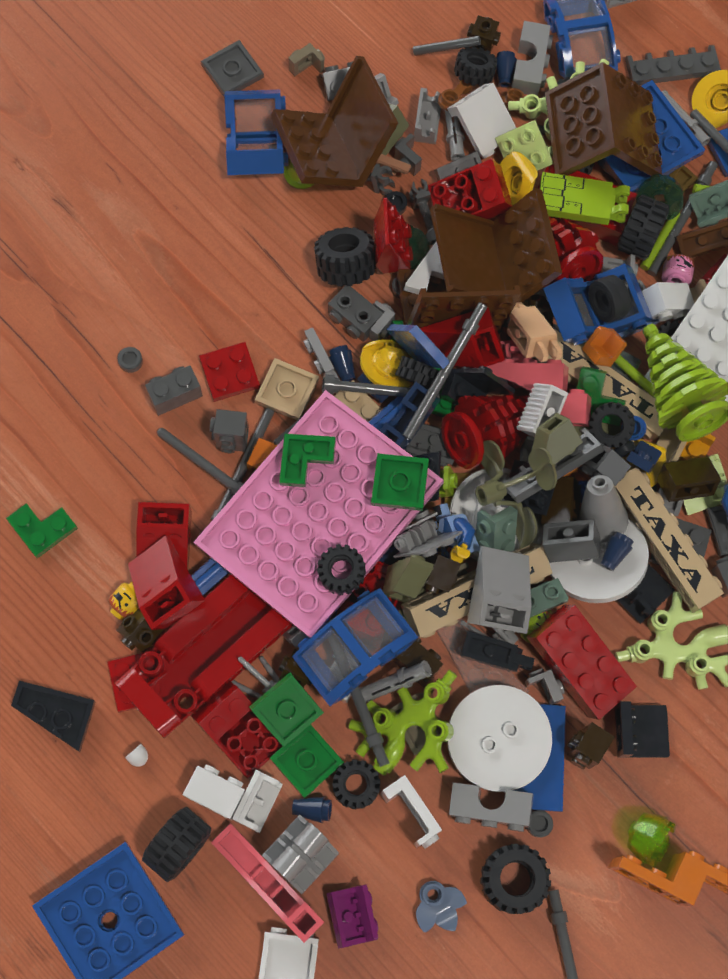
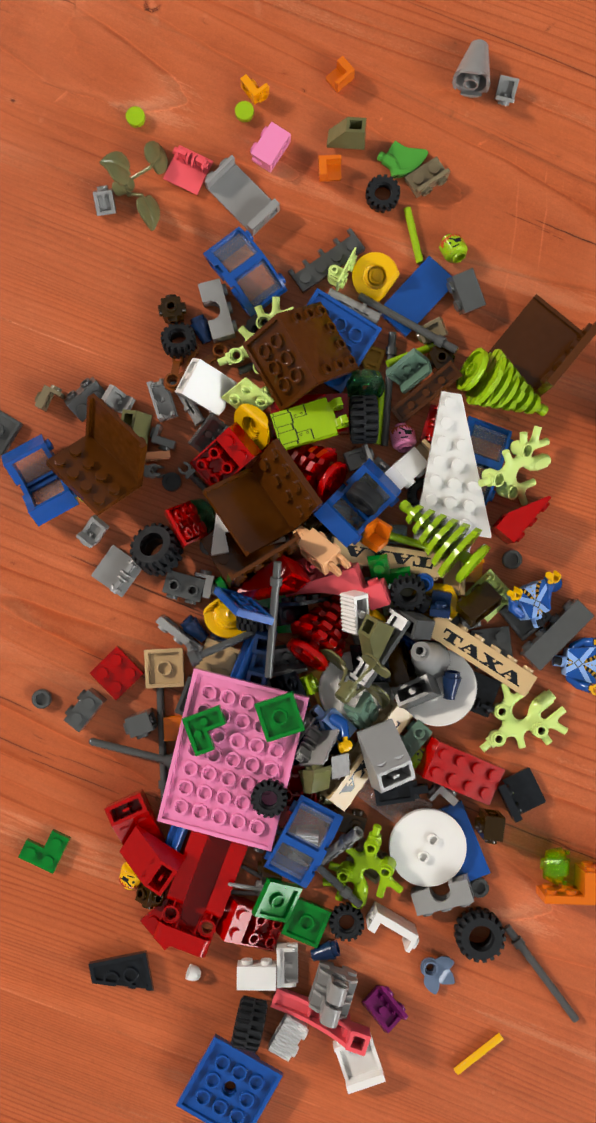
camera: 20 degrees left, 15 degrees up
dark grey bar [413,36,481,55] -> none
none -> light grey bracket [76,515,110,548]
none -> light grey hinge [91,545,142,597]
none -> white brick [268,1013,309,1062]
none -> yellowish green hinge [328,247,358,291]

